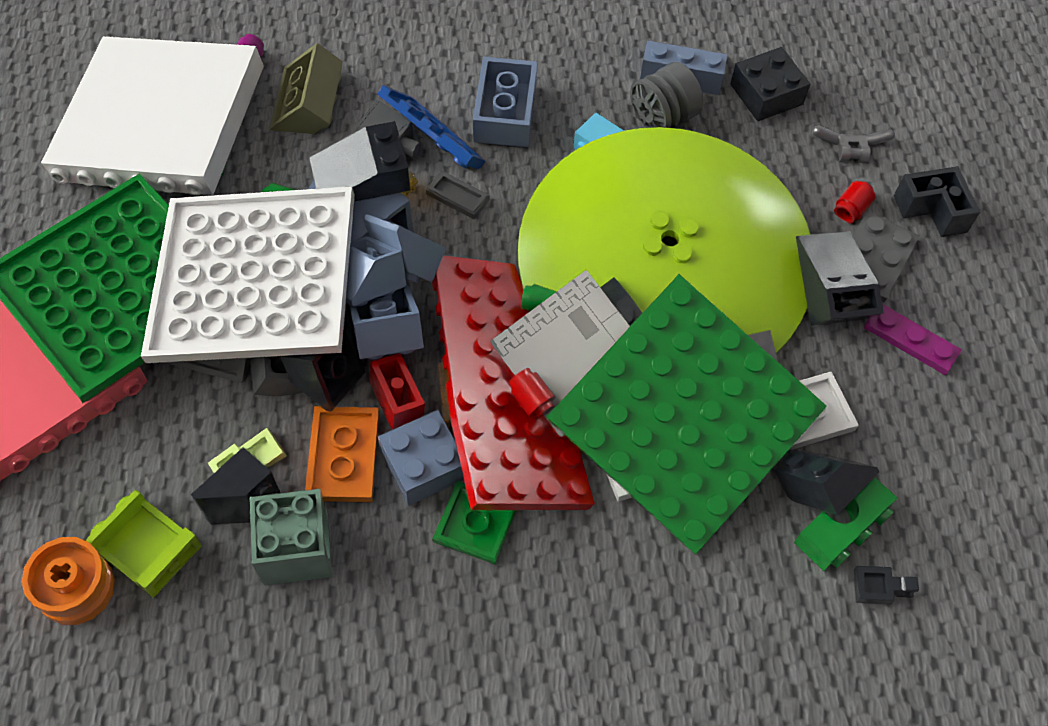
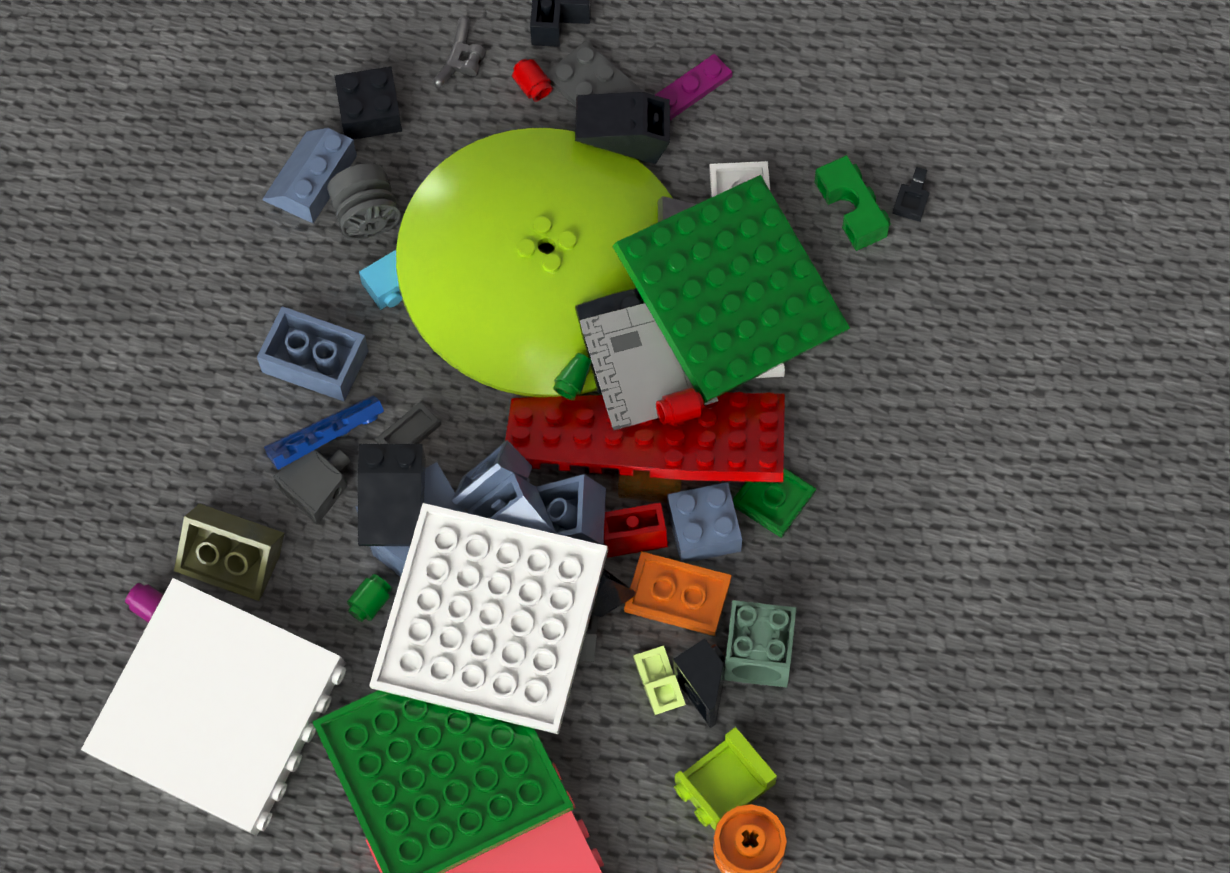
camera: 70 degrees left, 5 degrees up
black slope [774,450,879,515] -> none

